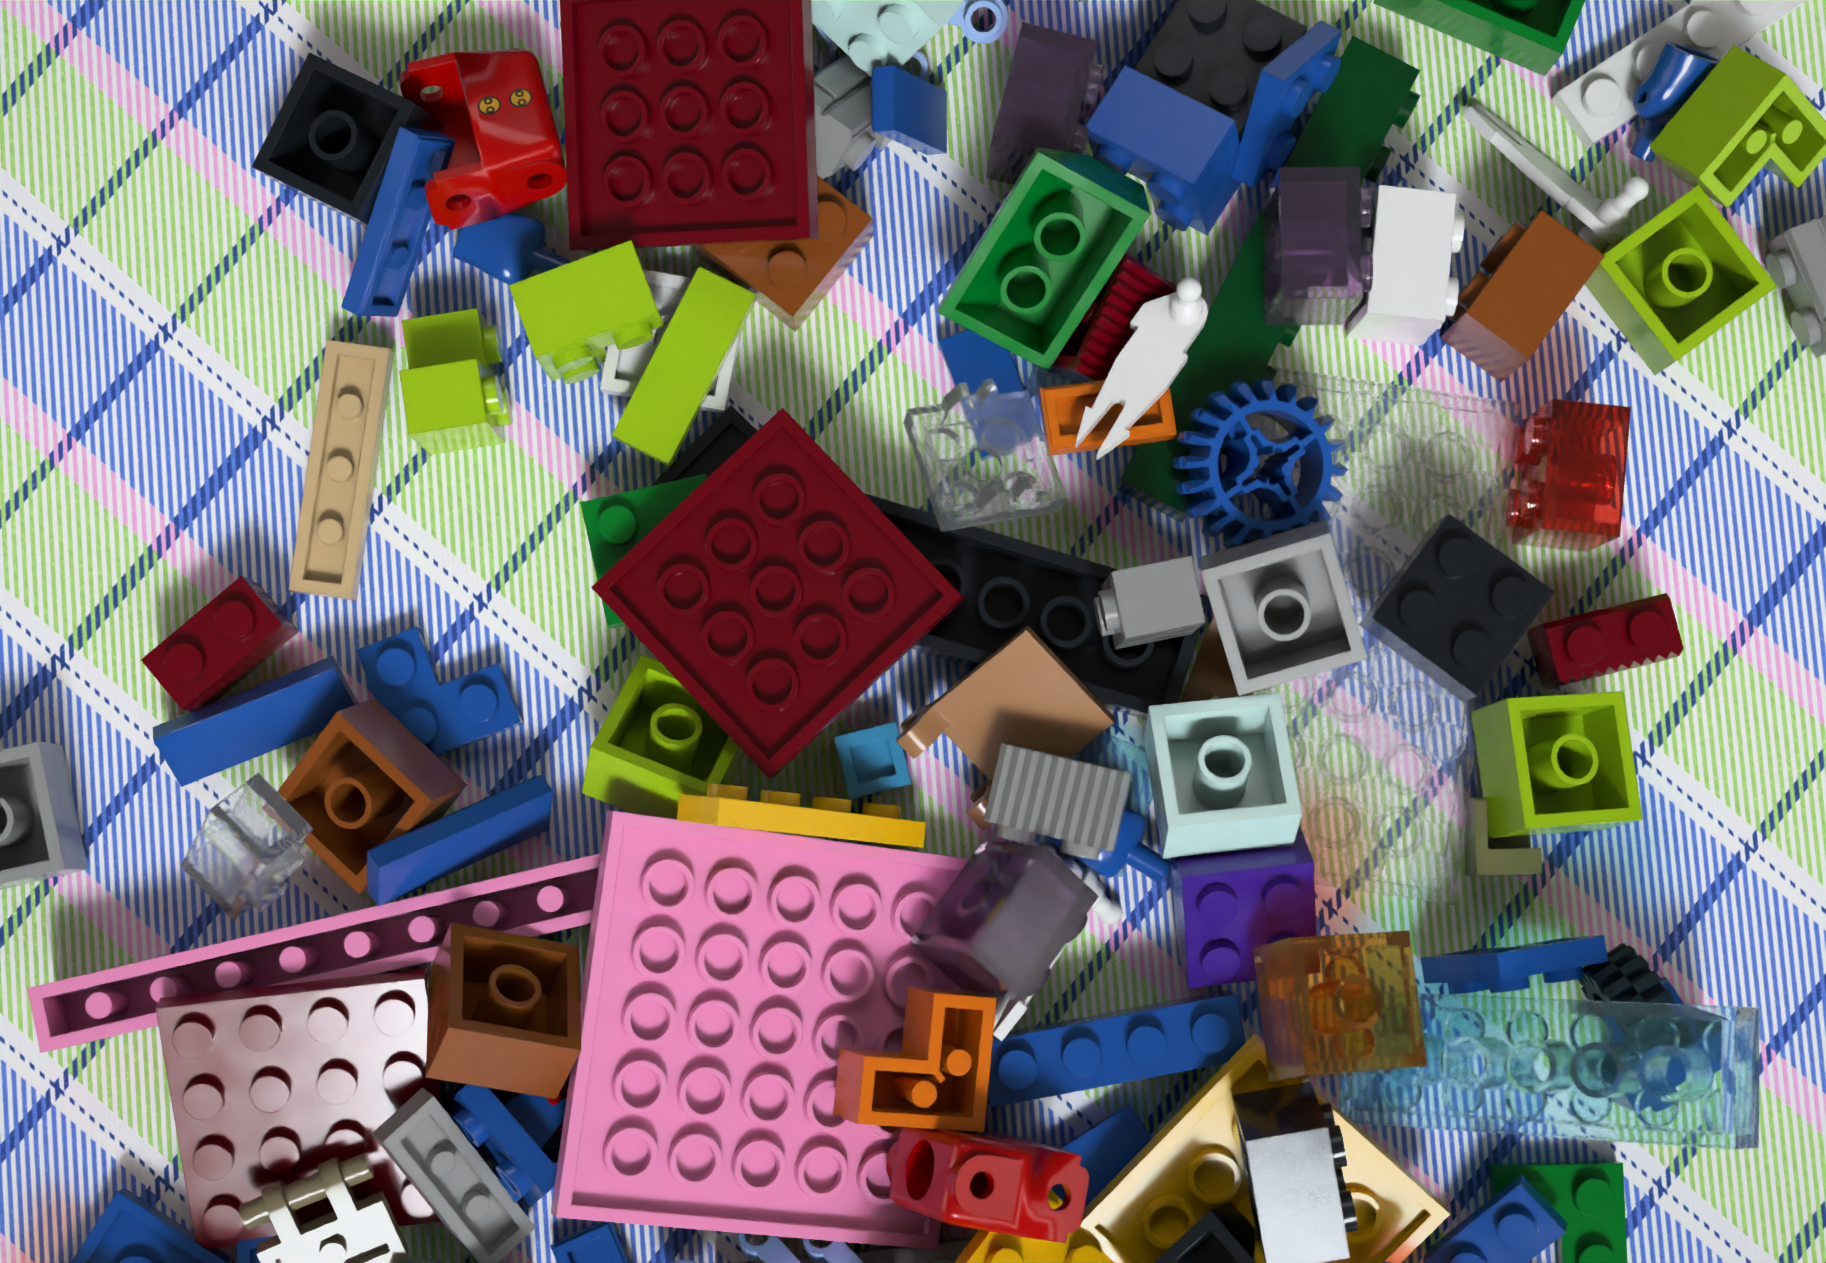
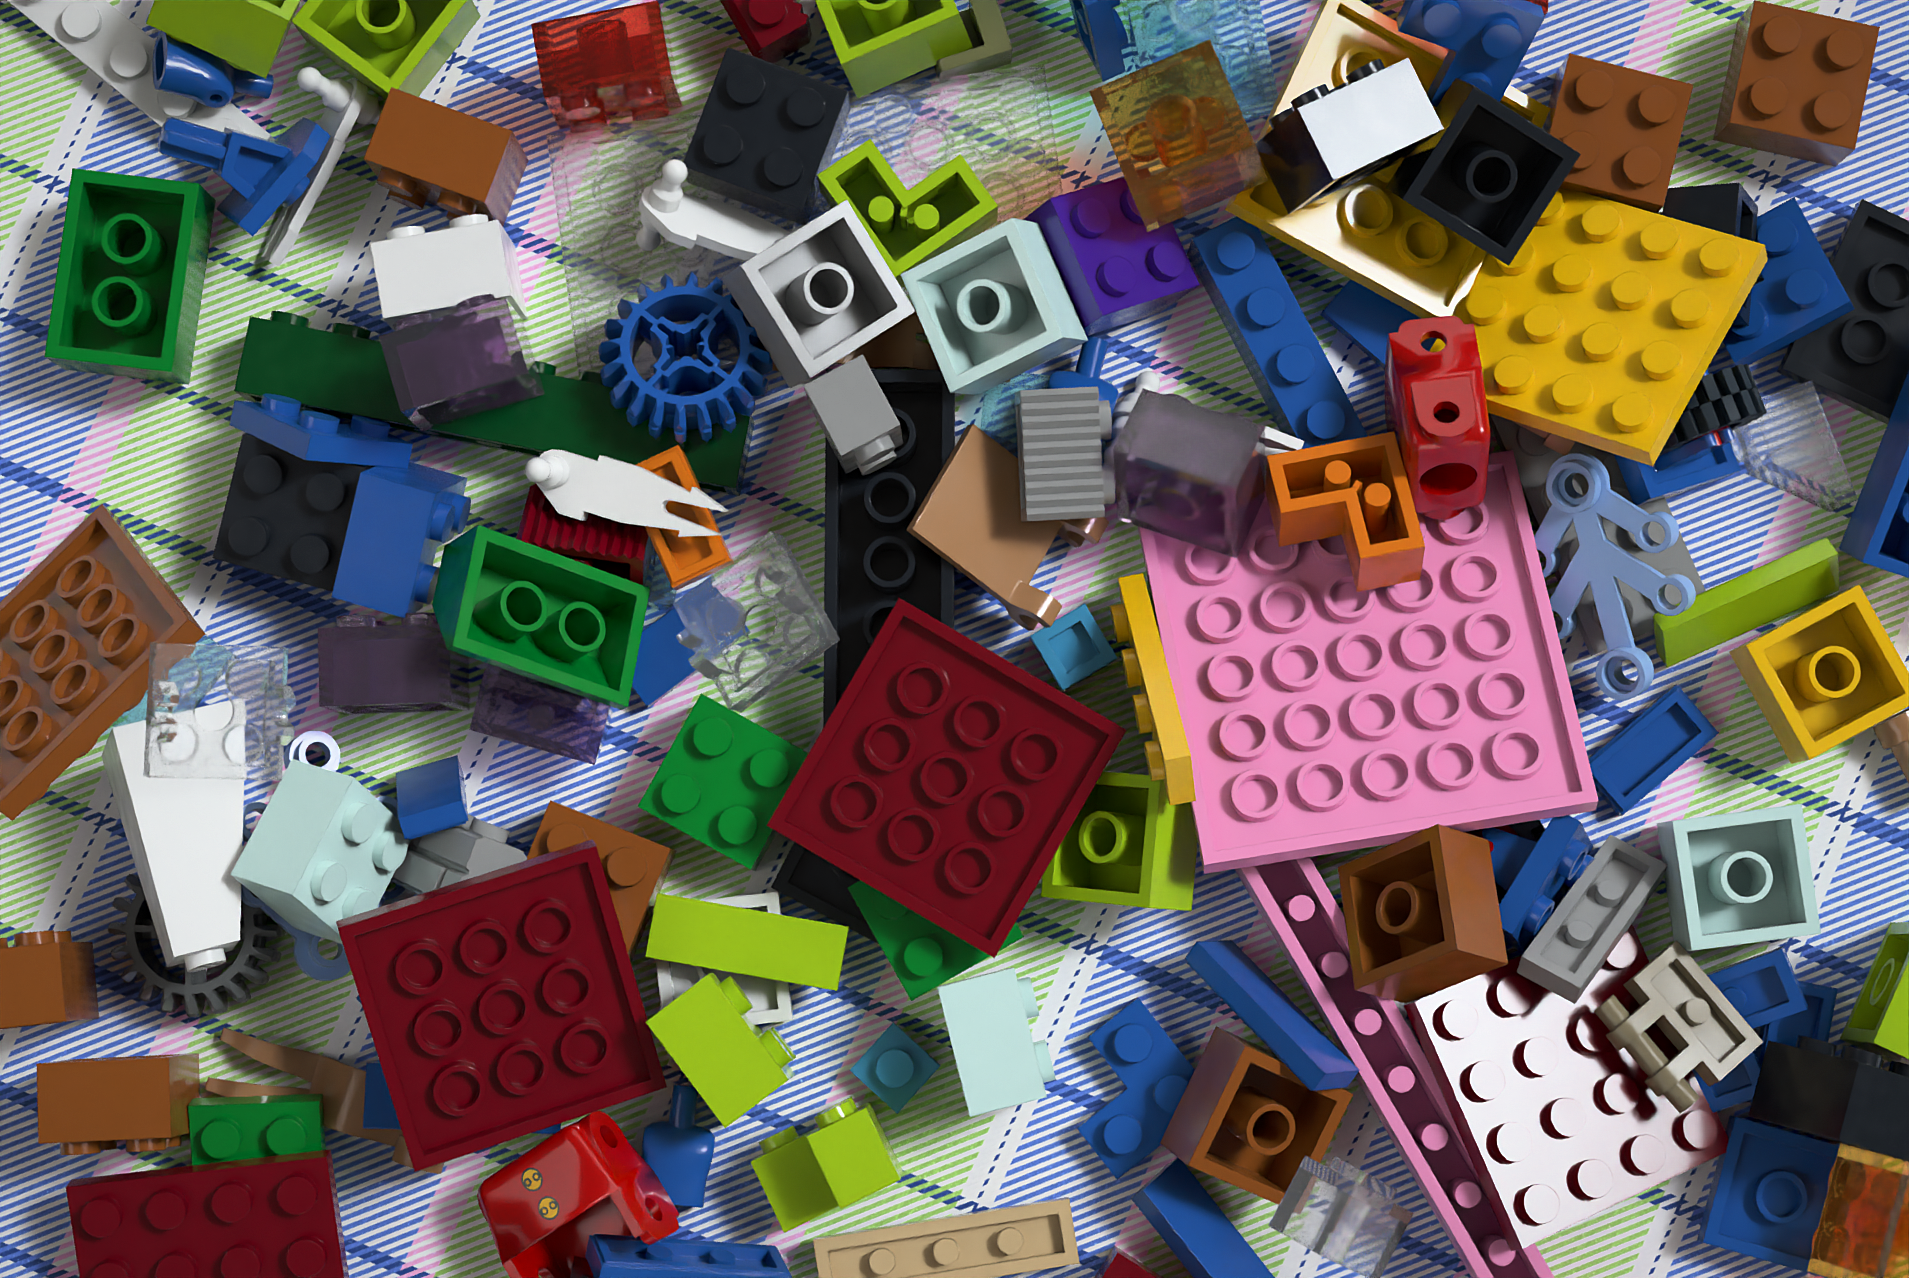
camera: 100 degrees left, 0 degrees up
none -> blue piece [158,117,331,236]
none -> clear purple brick [469,664,614,765]
none -> white piece [636,159,792,261]
none -> green brick [637,693,809,871]
none -> lime brick [817,139,998,288]
none -> dark azure plate [850,1022,941,1114]
none -> light aqua brick [937,967,1056,1117]

